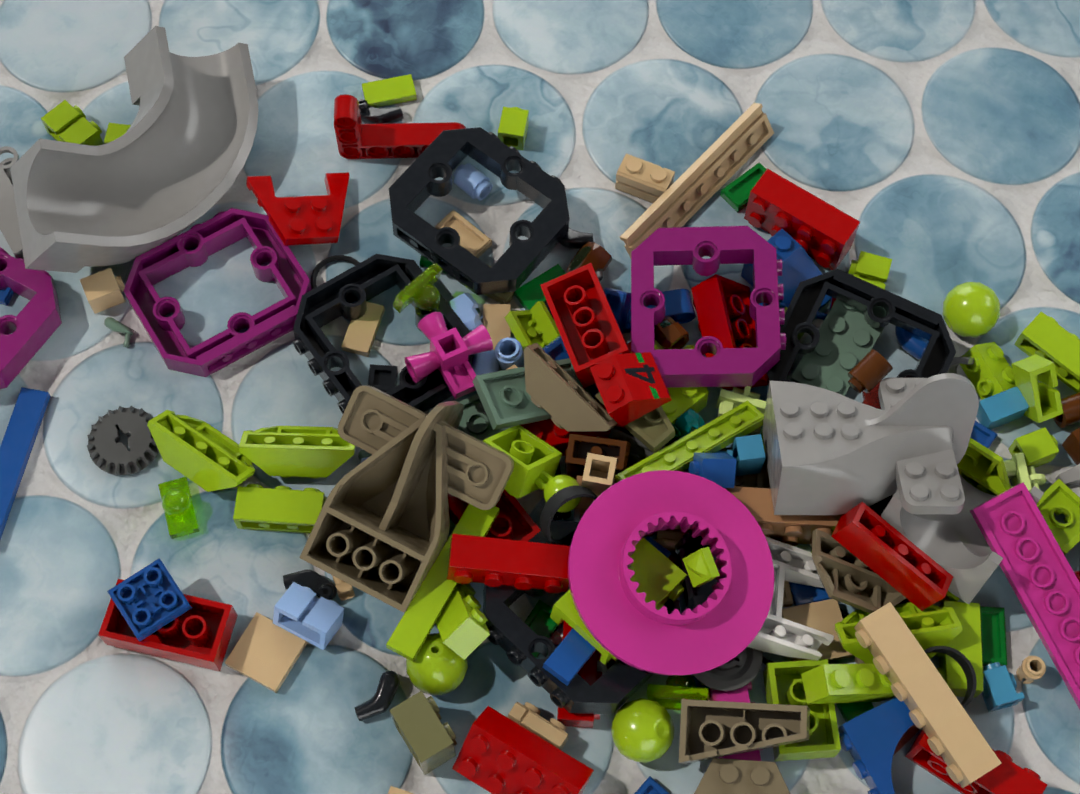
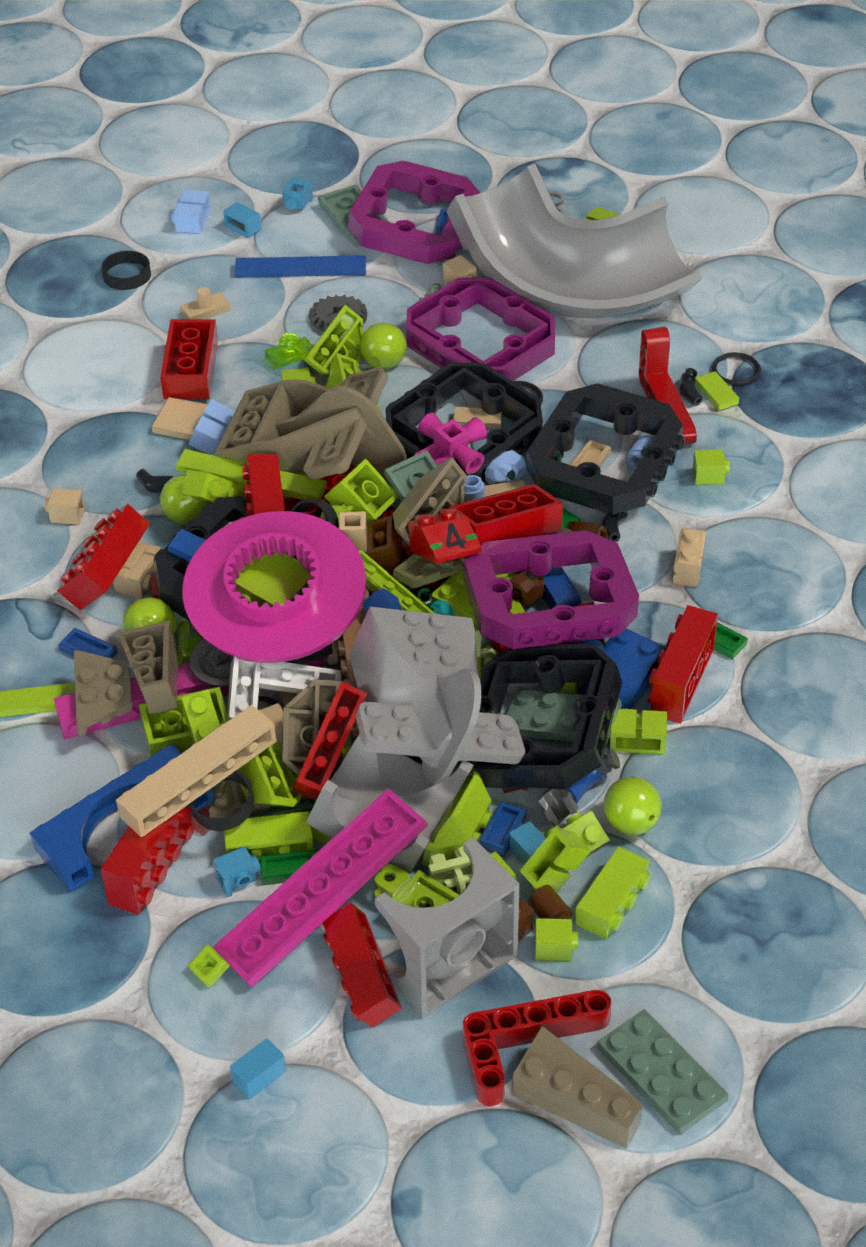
camera: 80 degrees right, 20 degrees down
blue tile [107,558,192,642] -> none
red wing [246,172,350,246] -> none
olive brick [389,690,457,775] -> none
clear neon green tile [393,263,443,313] -> none
tan plate [620,103,774,258] -> none
lime tile [683,547,720,588] -> none
reddish brown brick [848,349,893,393] -> none
tan pin [1016,656,1046,684] -> none
none -> tan tile [180,287,231,319]
none -> lime piece [360,322,407,370]
none -> black tyre [712,352,761,385]

